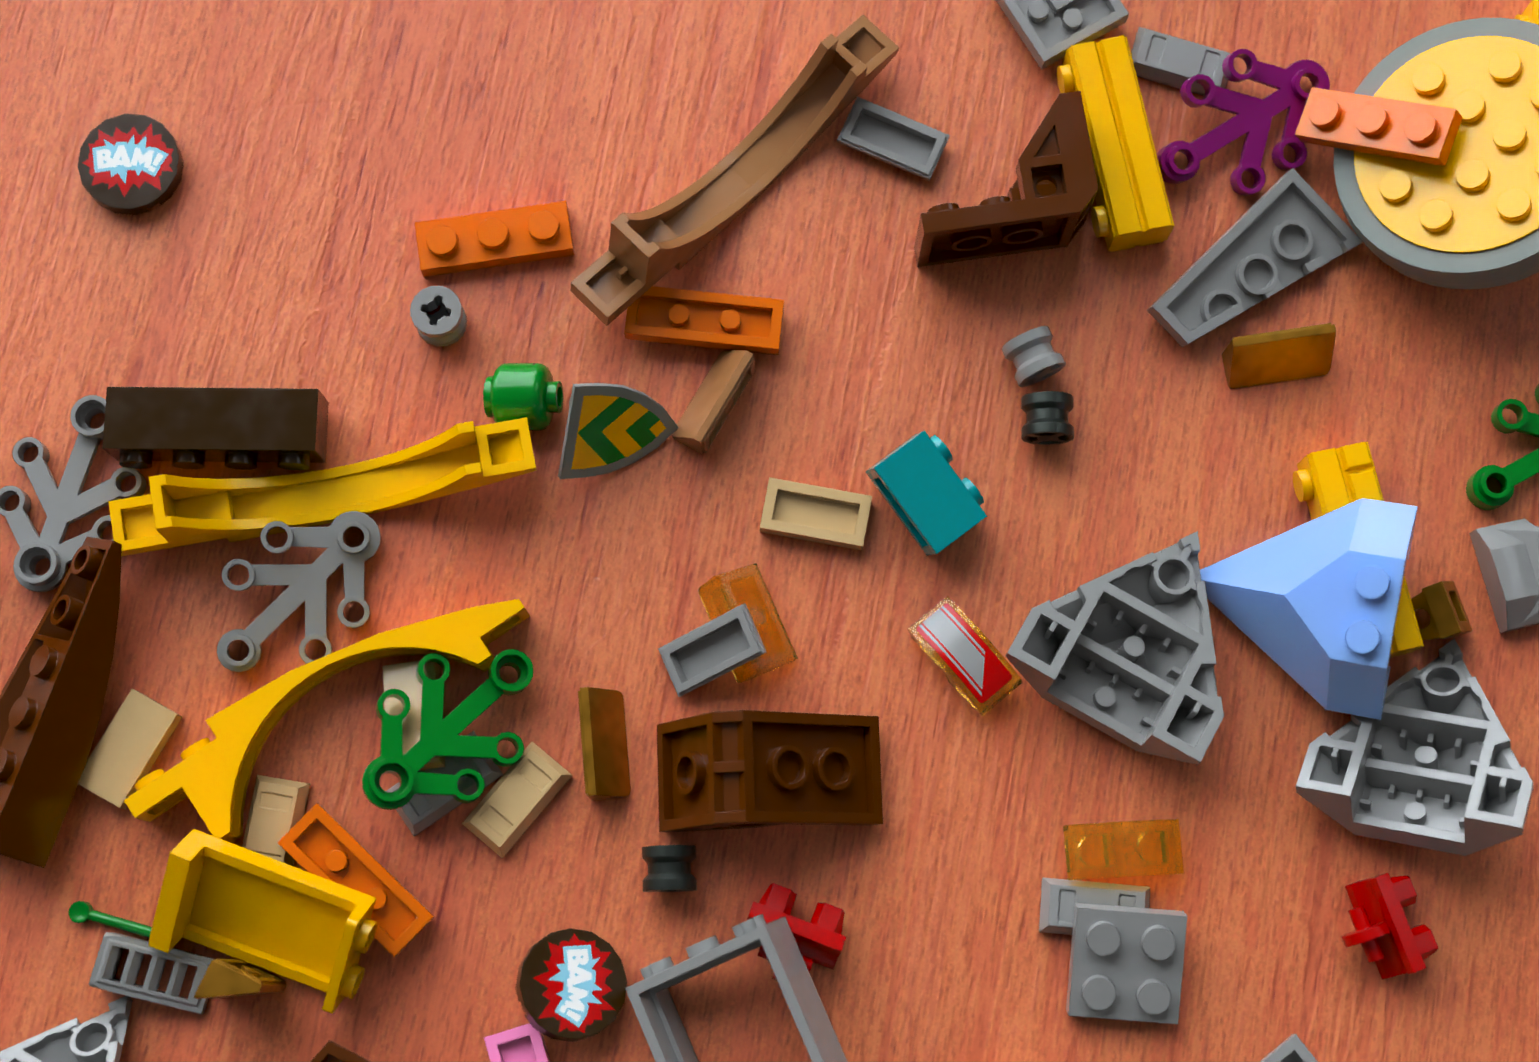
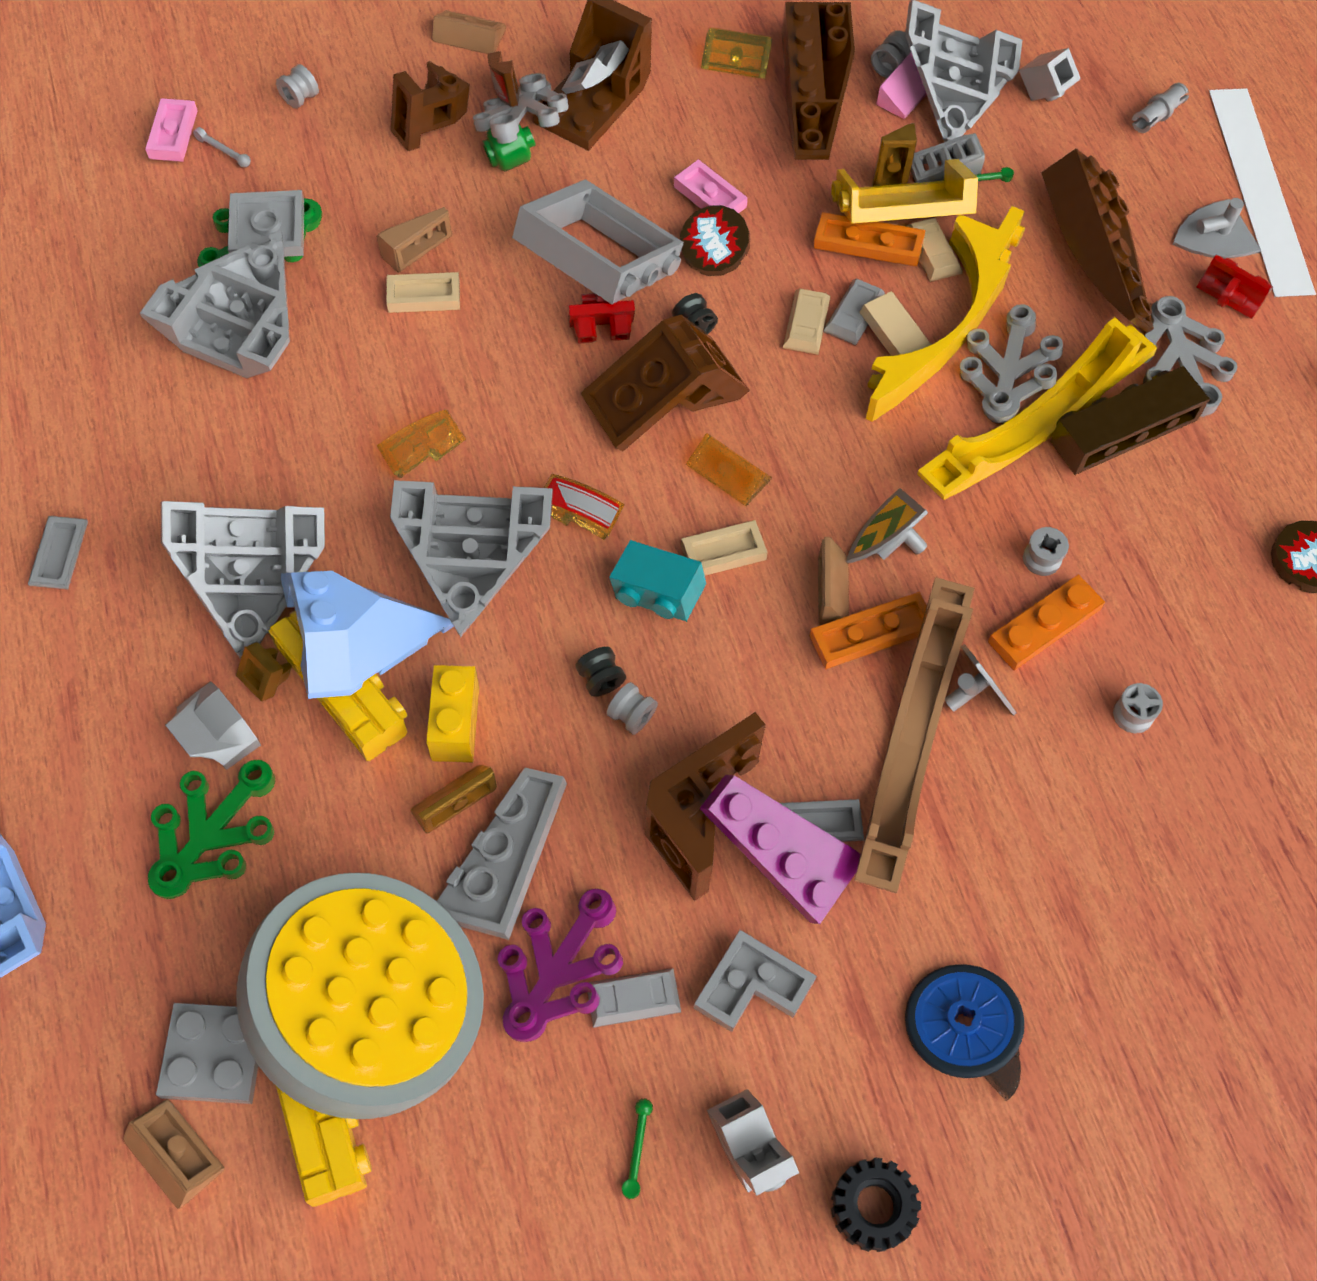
camera: 150 degrees right, 15 degrees down
tan tile [78,689,182,810] -> none
green plant [362,649,534,810] -> none
green head [483,363,564,431] -> none
pearl gold slope [578,687,631,800] -> none
light grey tile [658,603,767,697] -> none
light grey tile [1039,877,1150,935] -> none
yellow brick [1057,35,1175,252] -> none
light grey plate [1066,903,1188,1024] -> none
plate [1295,87,1463,166] -> none
red hips [1341,873,1438,980] -> none
none -> yellow brick [426,665,479,763]
none -> wing [699,775,861,924]
none -> light grey shield [945,644,1017,716]
none -> light grey wheel [1113,683,1163,734]

